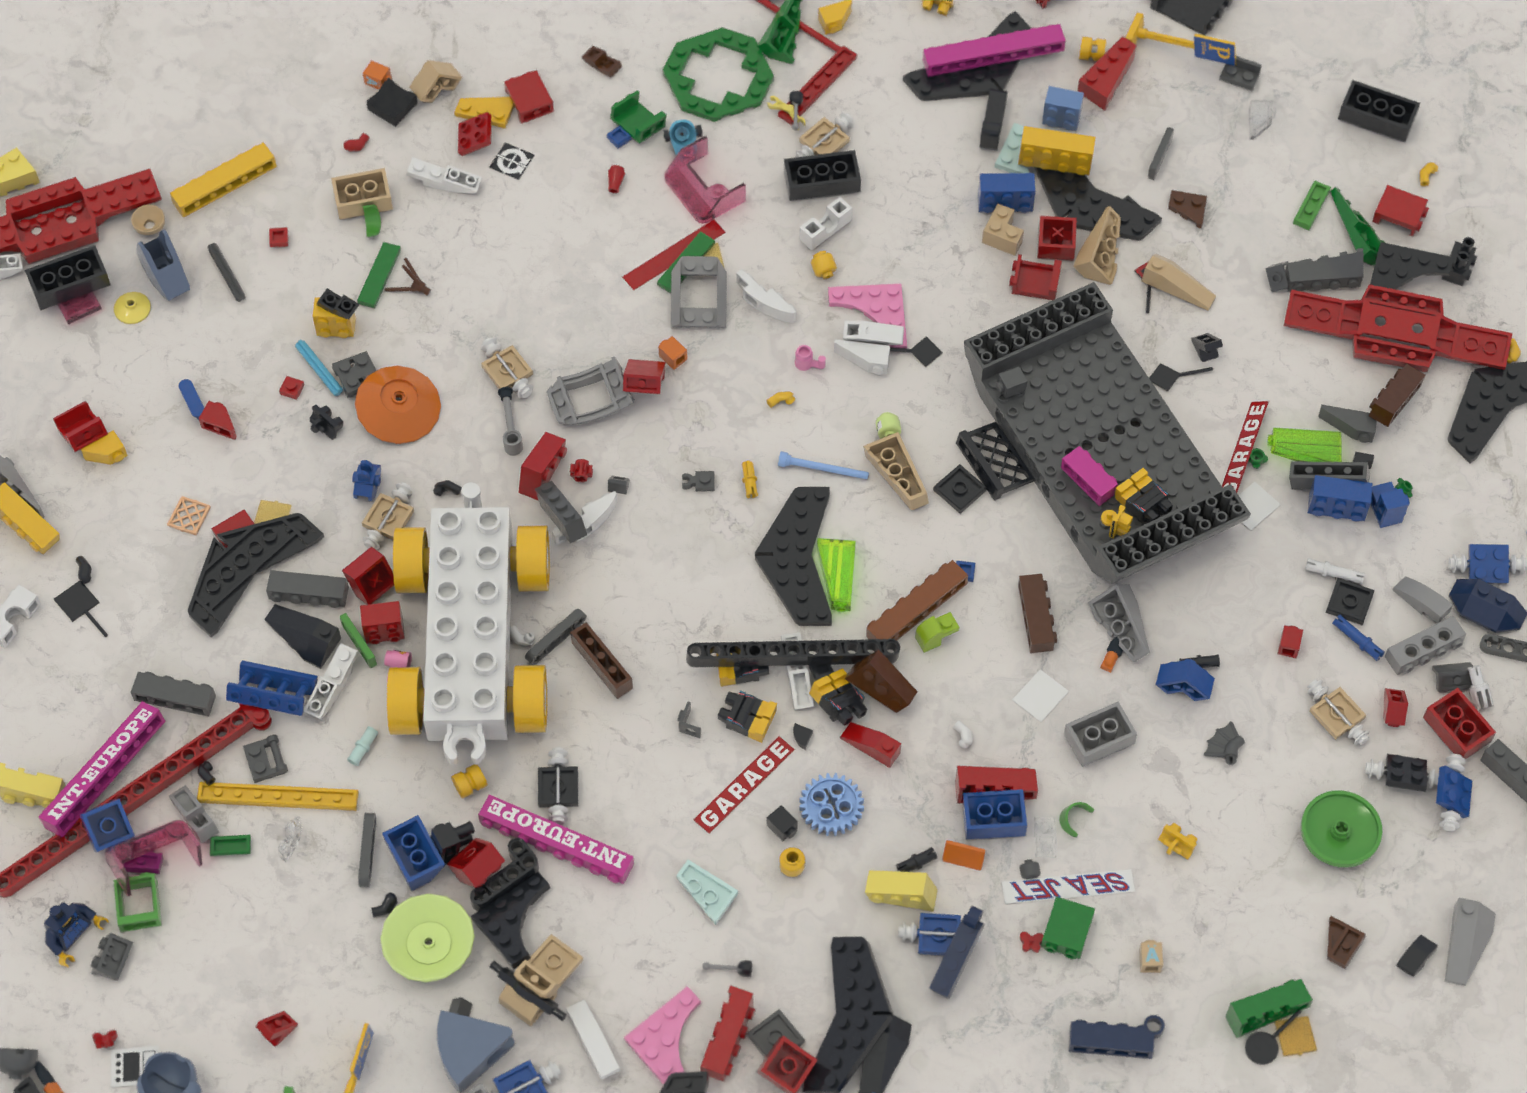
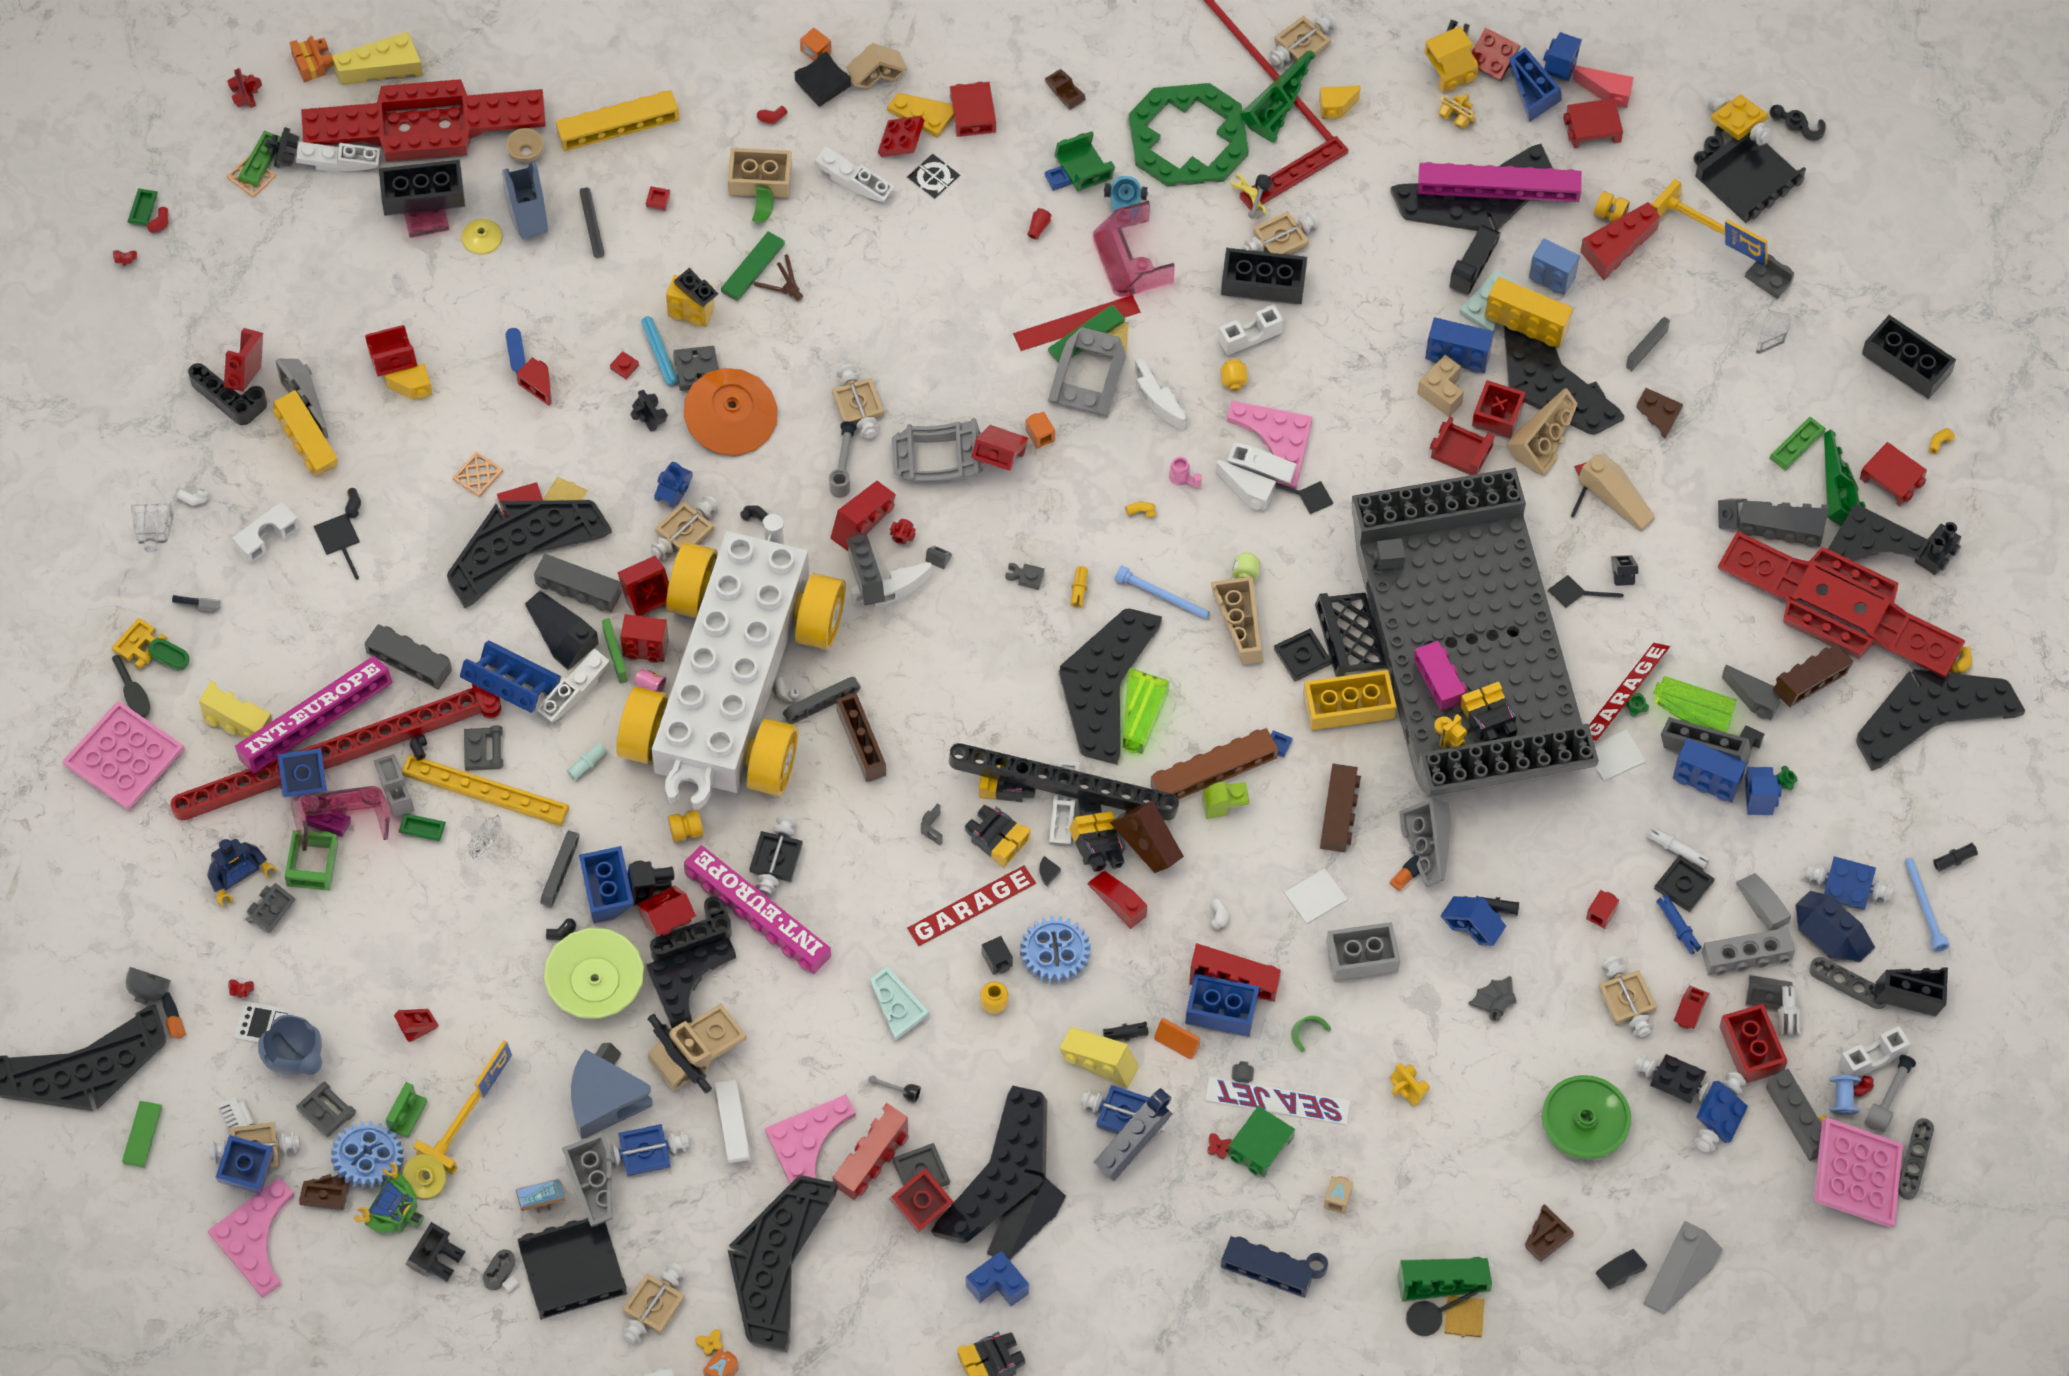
camera: 15 degrees right, 0 degrees up
none -> yellow brick [1303,670,1396,731]

